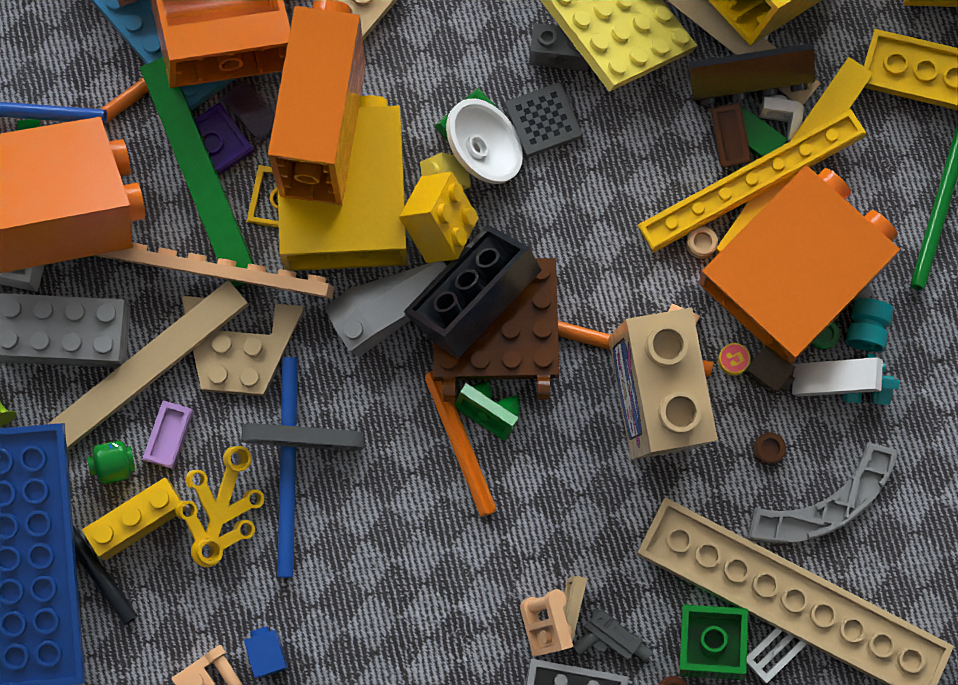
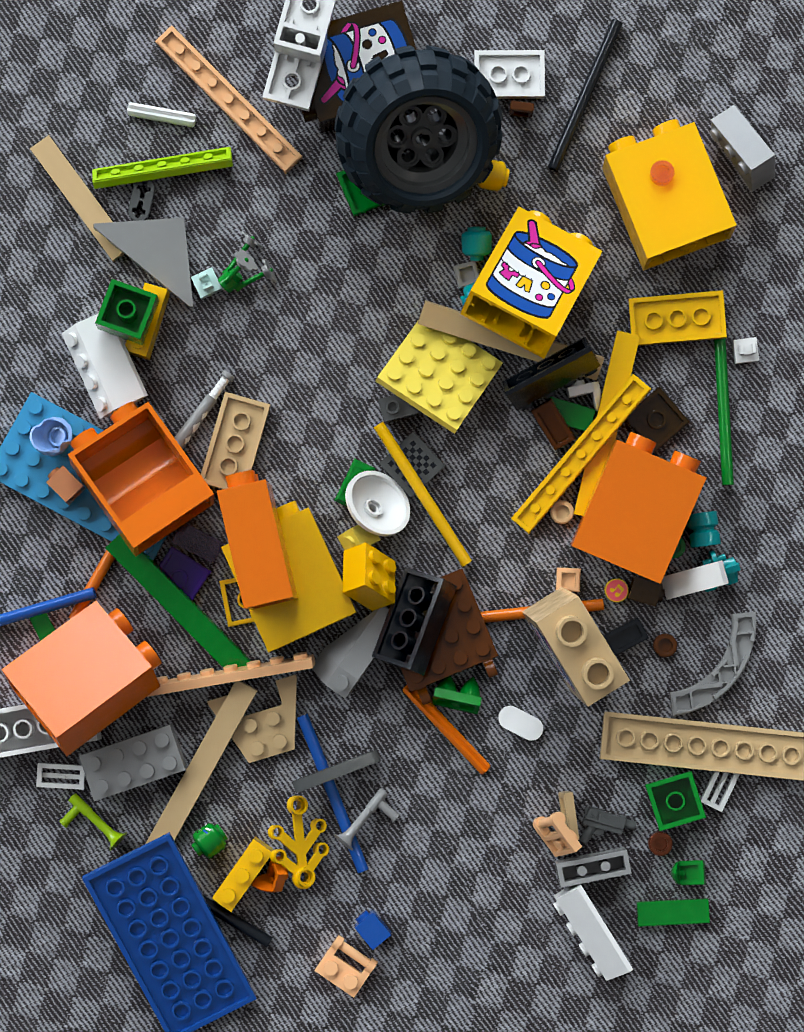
camera: 20 degrees left, 10 degrees up
lavender tile [142,400,194,470] -> none
none -> orange plate [251,856,288,893]
none -> light grey piece [334,788,400,851]
none -> yellow piece [373,421,472,567]
none -> white tile [498,706,543,741]
none -> black tile [603,617,649,656]
none -> dark brown tile [625,387,690,453]

